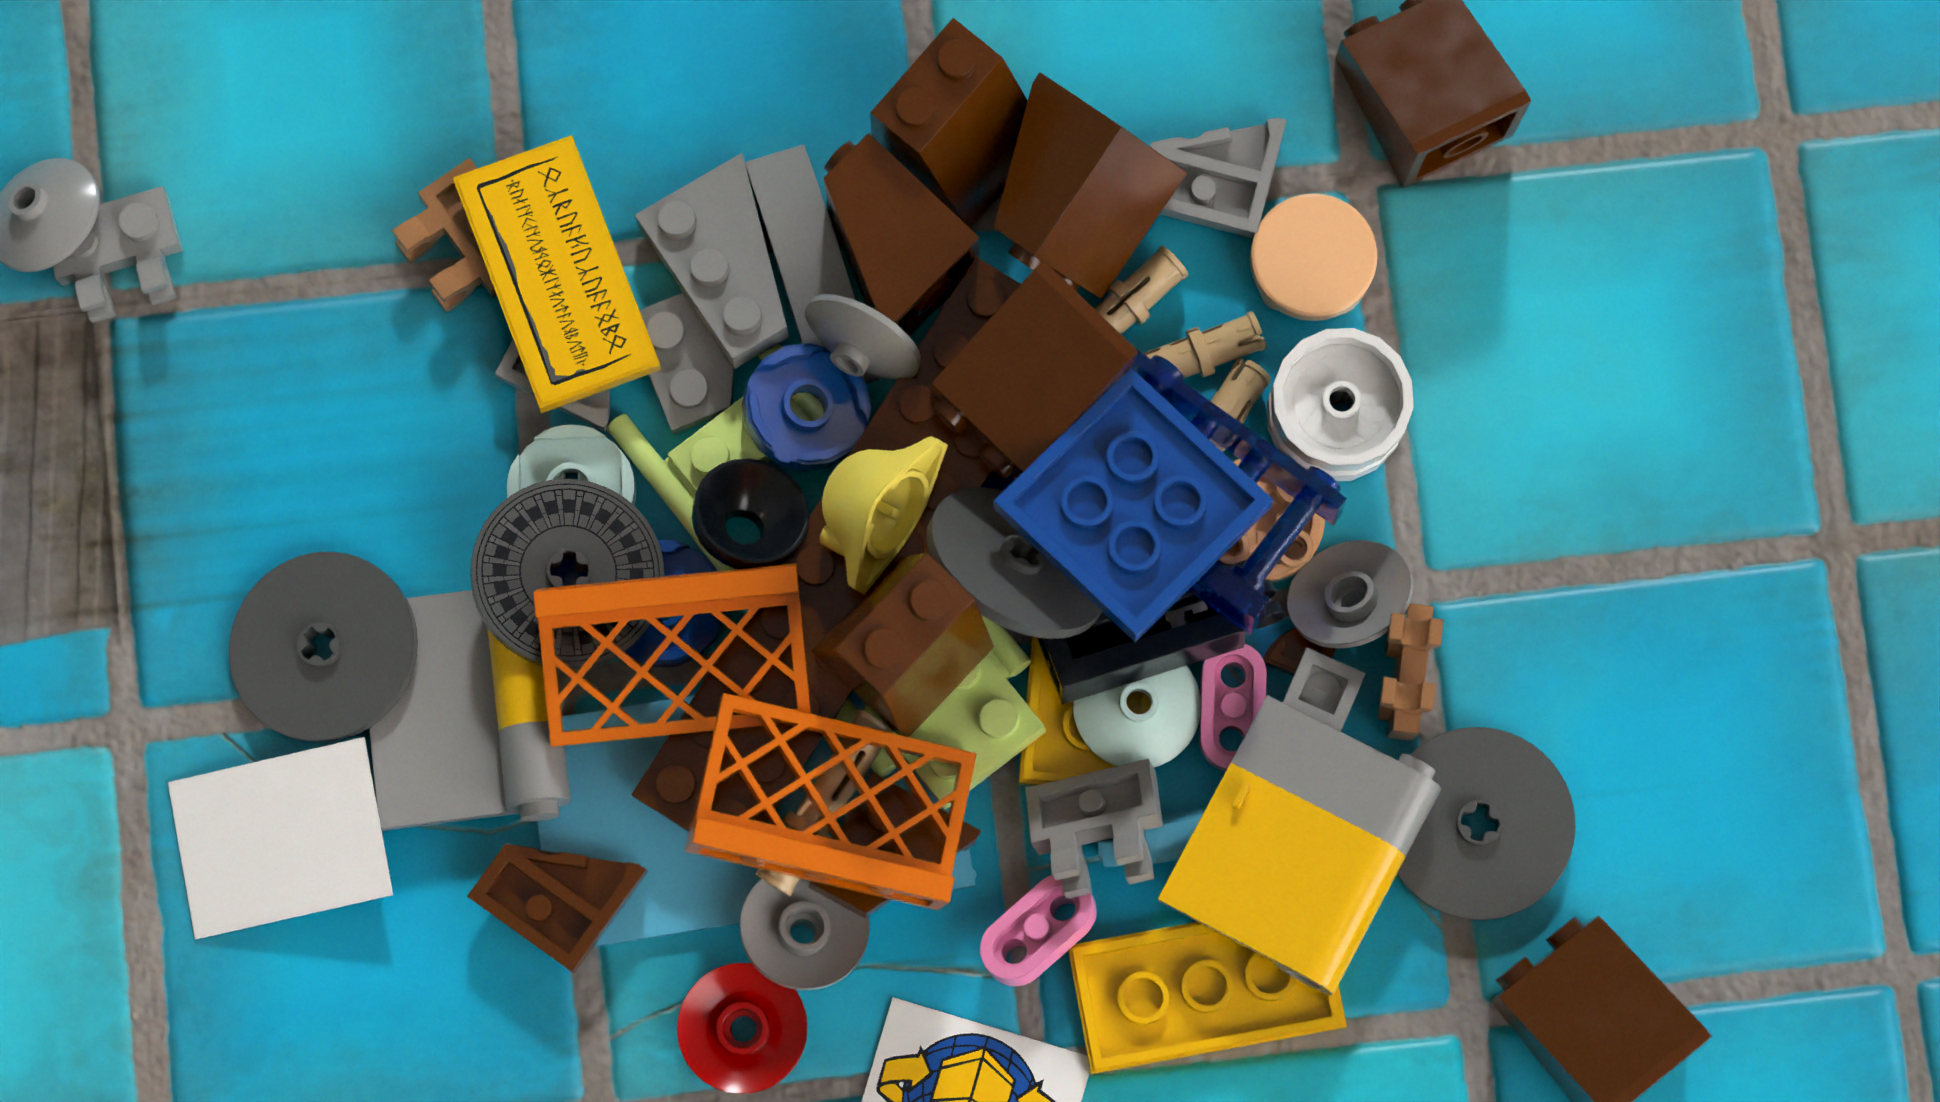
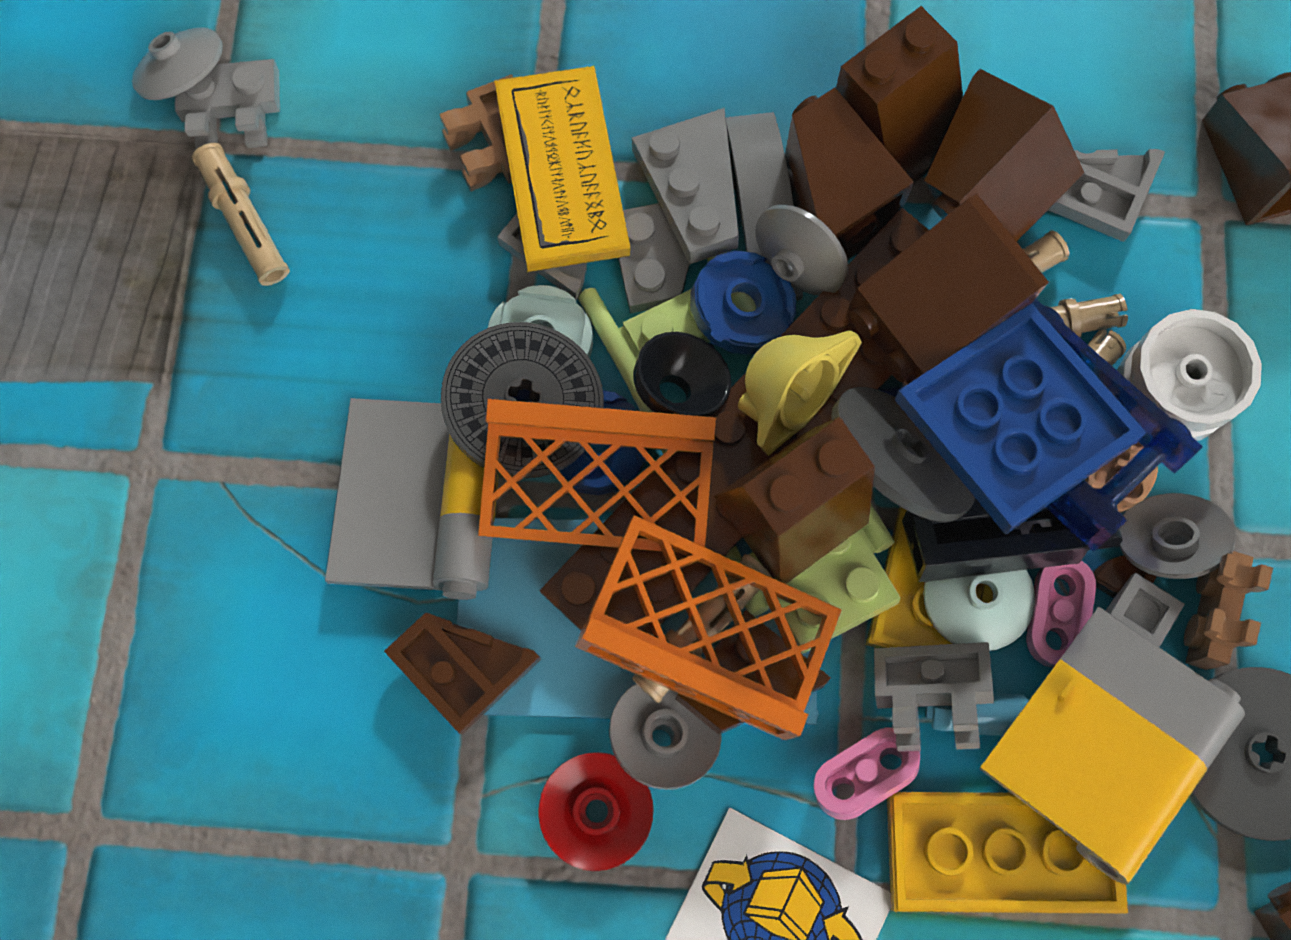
camera: 15 degrees right, 5 degrees down
white sticker [168,737,393,940] -> none
dark grey piece [229,552,418,743] -> none
light nougat tile [1250,194,1377,321] -> none
none -> tan pin [192,143,290,286]

